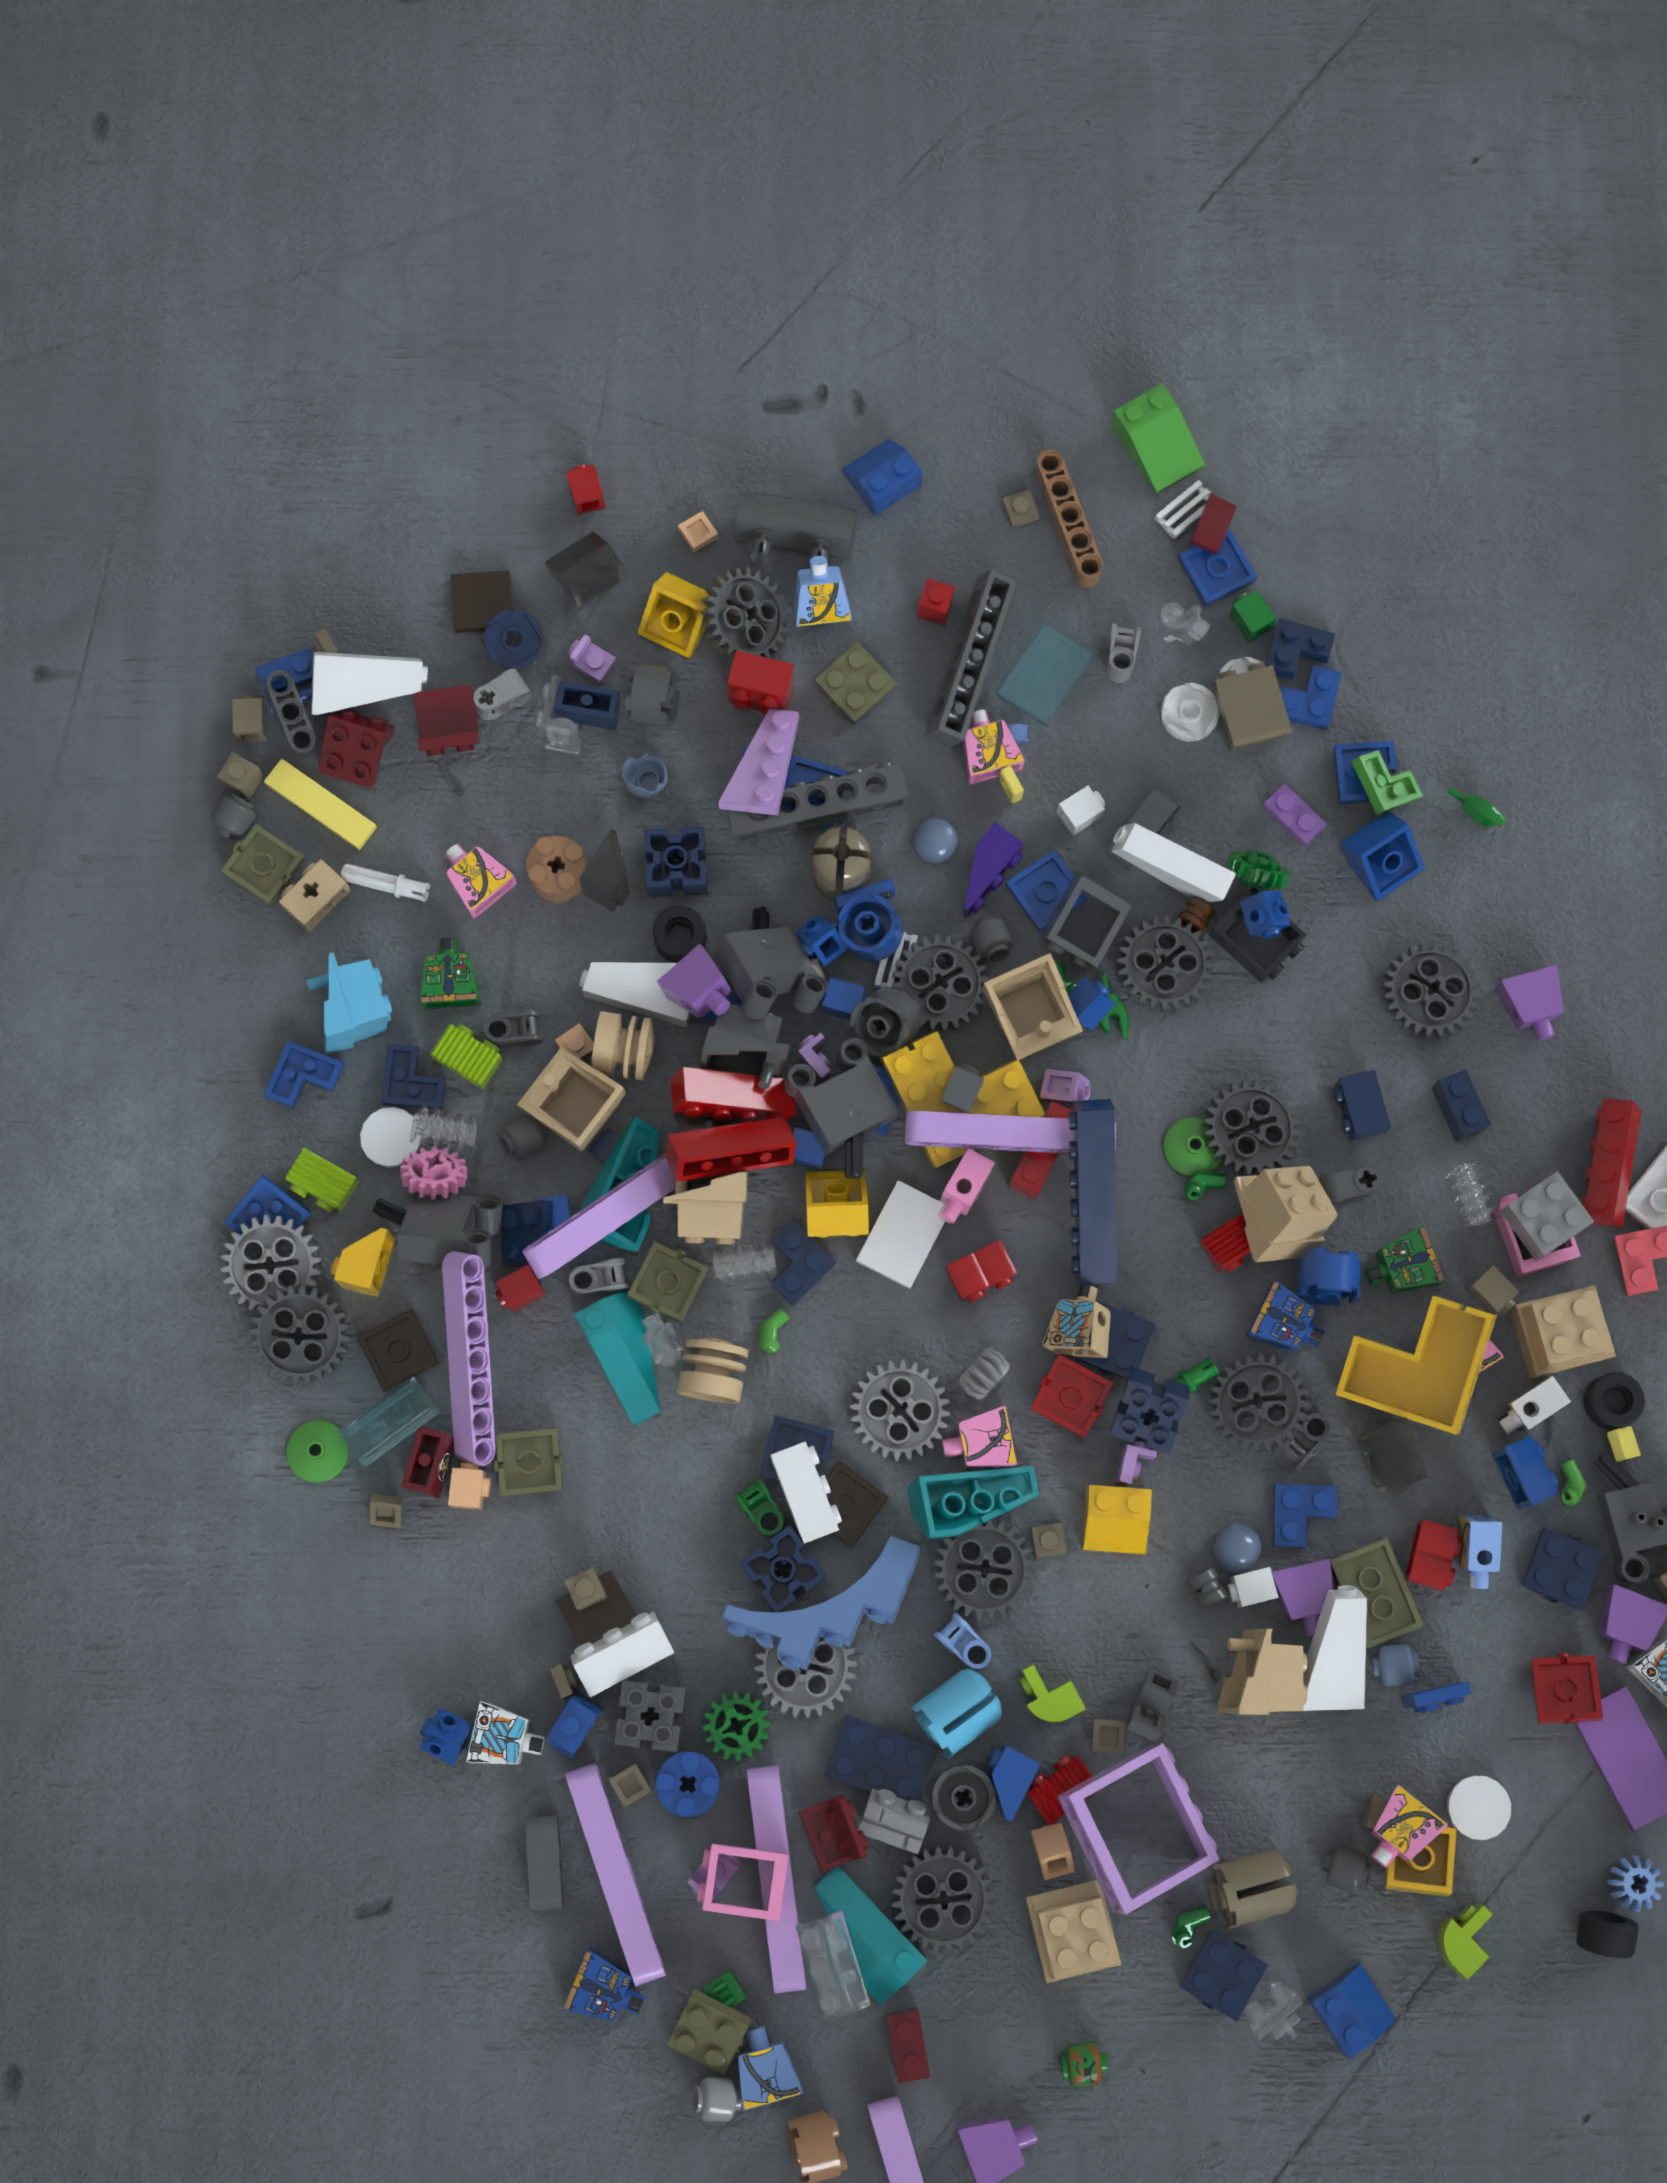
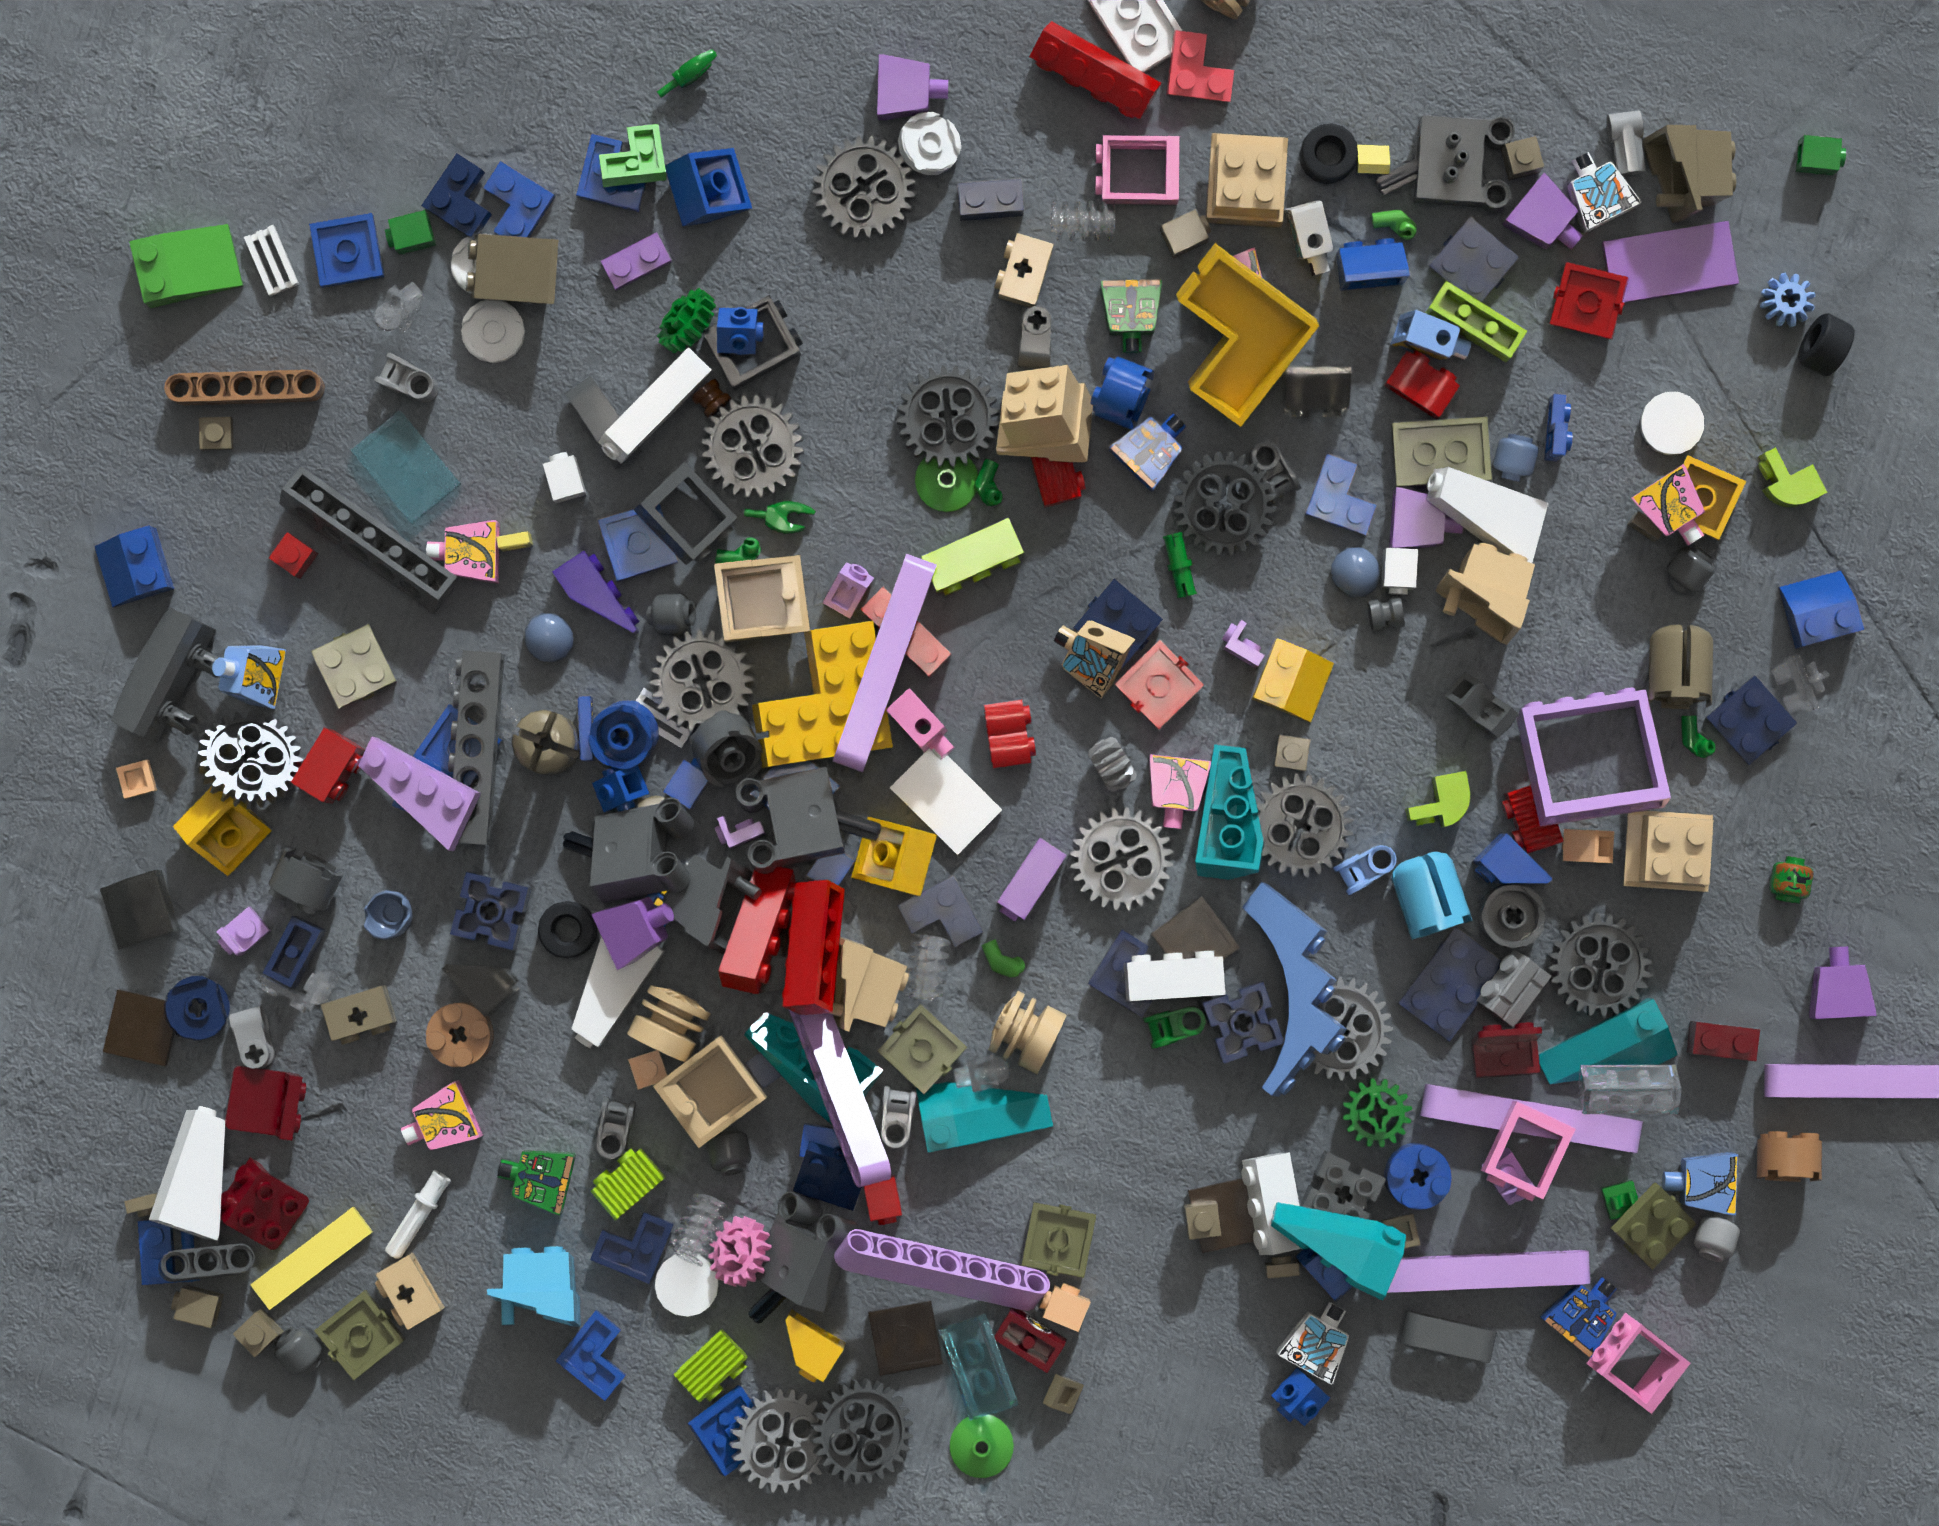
camera: 70 degrees left, 10 degrees up
red brick [566,465,605,515] -> none
dark grey brick [938,1063,984,1113] -> none
medium blue piece [1008,723,1029,744] -> none
blue brick [1067,976,1115,1031] -> none
dark blue brick [1068,1099,1117,1285] -> none
dark tan plate [1091,1719,1126,1754] -> none
dark blue brick [1110,1367,1191,1455] -> none
dark red slope [1189,494,1237,555] -> none
dark blue brick [1333,1070,1391,1141] -> none
light grey brick [1500,1171,1594,1261] -> none
none -> dark tan brick [320,985,397,1045]
none -> white tile [898,112,961,175]
none -> brick [921,518,1024,596]
none -> tan brick [994,233,1054,308]
none -> window [997,838,1067,921]
none -> teal wedge [1271,1202,1406,1301]
none -> lime brick [1425,281,1527,363]
none -> bright pink window [1586,1313,1691,1414]

